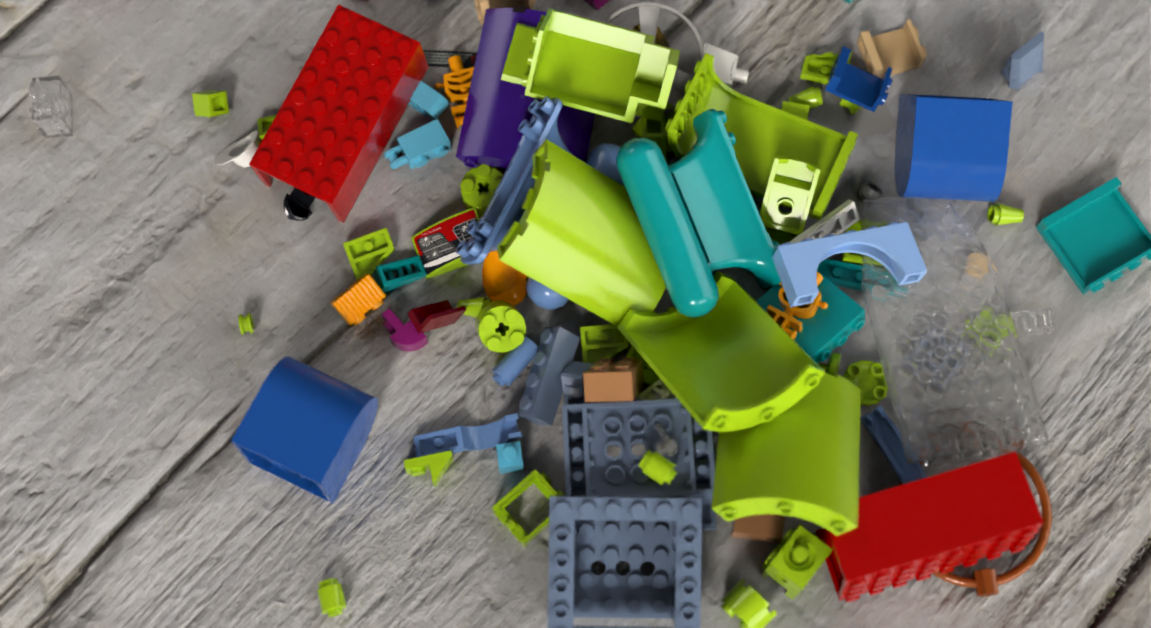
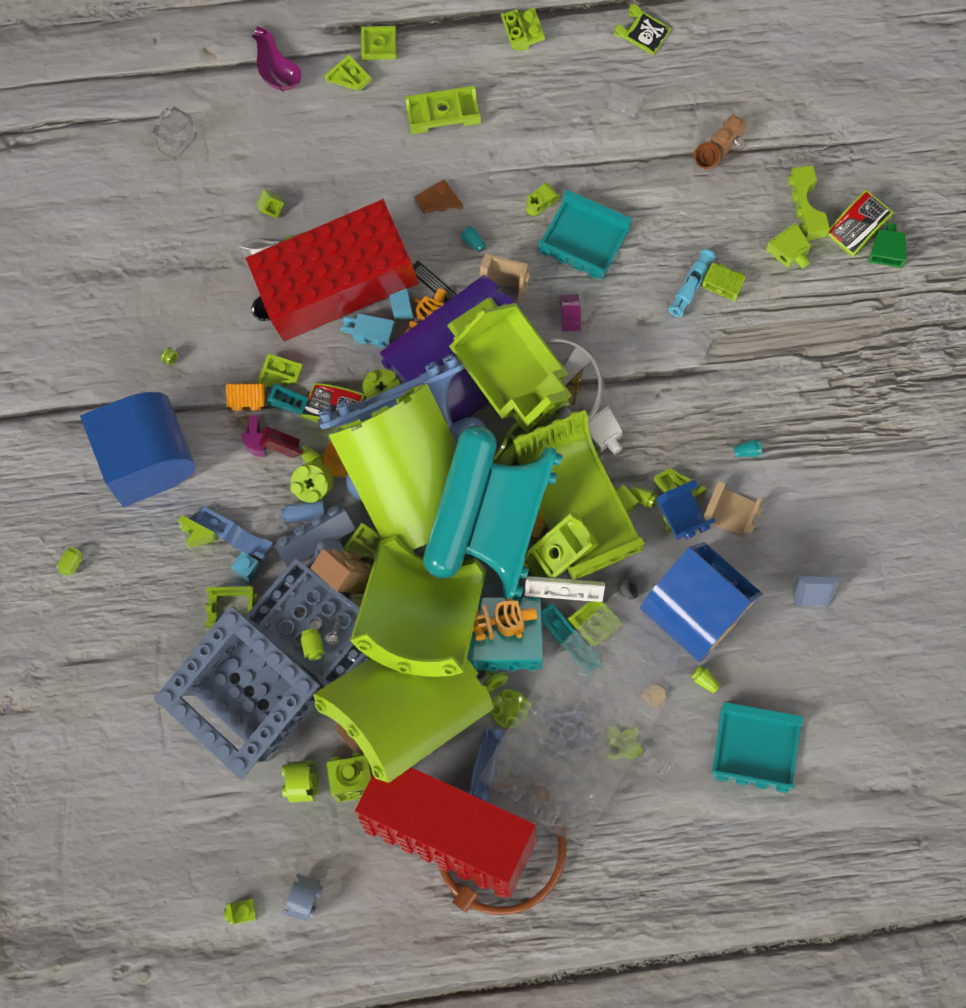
camera: 45 degrees right, 0 degrees up
light blue arch [772,222,927,307] -> none

